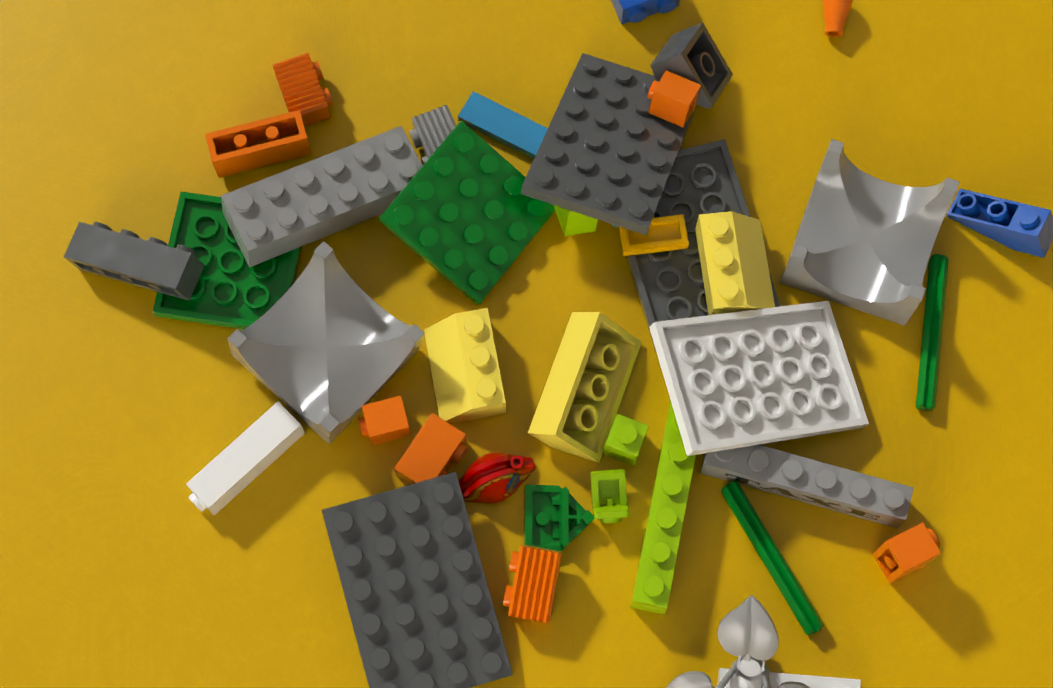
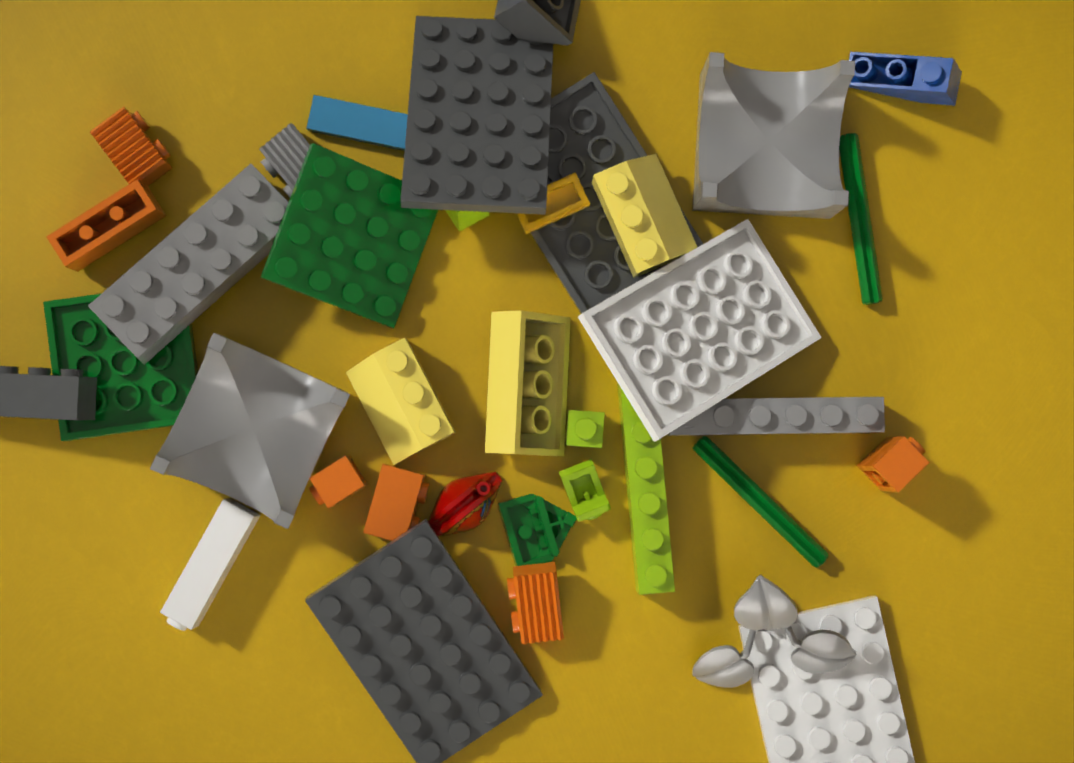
camera: 25 degrees left, 15 degrees up
orange brick [647,70,701,127] -> none

